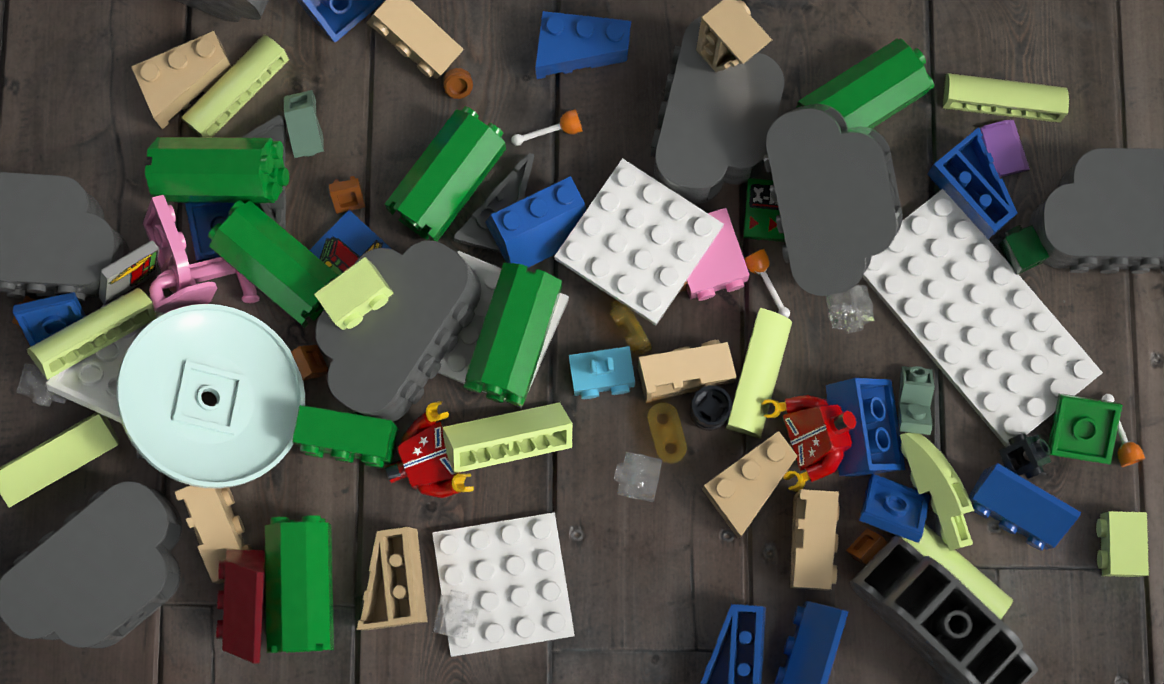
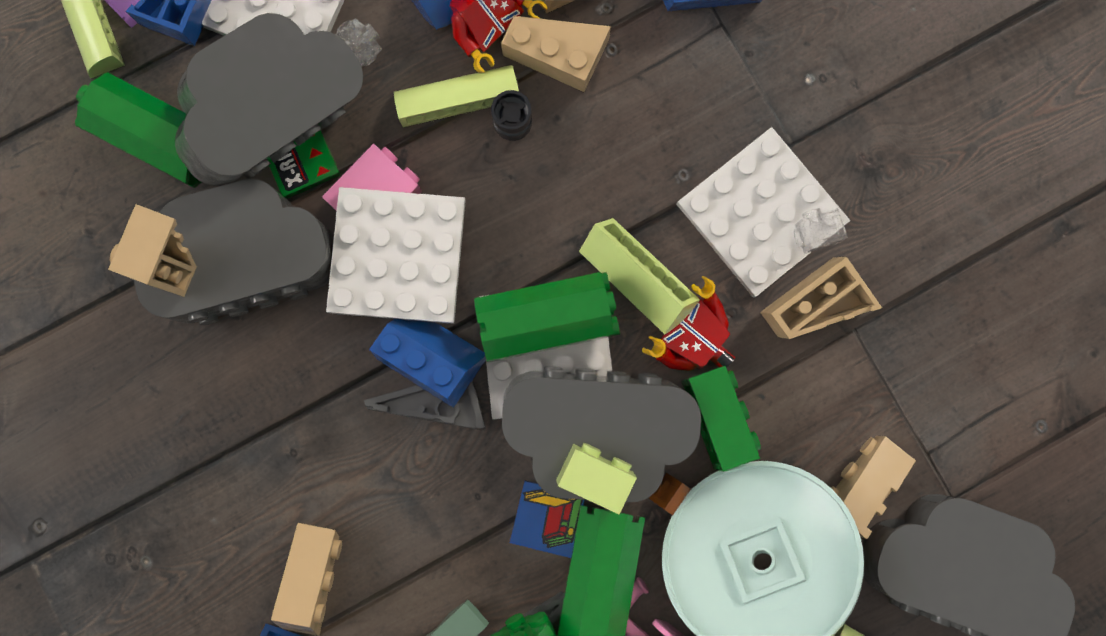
camera: 120 degrees left, 5 degrees up
dark red slope [216,549,265,663] -> none
green brick [265,515,334,653] -> none
dark orange tile [329,176,365,214] -> none
green brick [385,106,506,242] -> none
dark orange tile [443,68,473,99] -> none
hinge [511,109,583,146] -> none
blue wedge [535,11,631,79] -> none
medium azure brick [569,346,635,399] -> none
clear yellow plate [609,300,652,355] -> none
clear brick [614,452,662,502] -> none
tan wedge [637,340,737,403] -> none
clear yellow plate [648,402,687,464] -> none
hinge [744,249,790,318] -> none

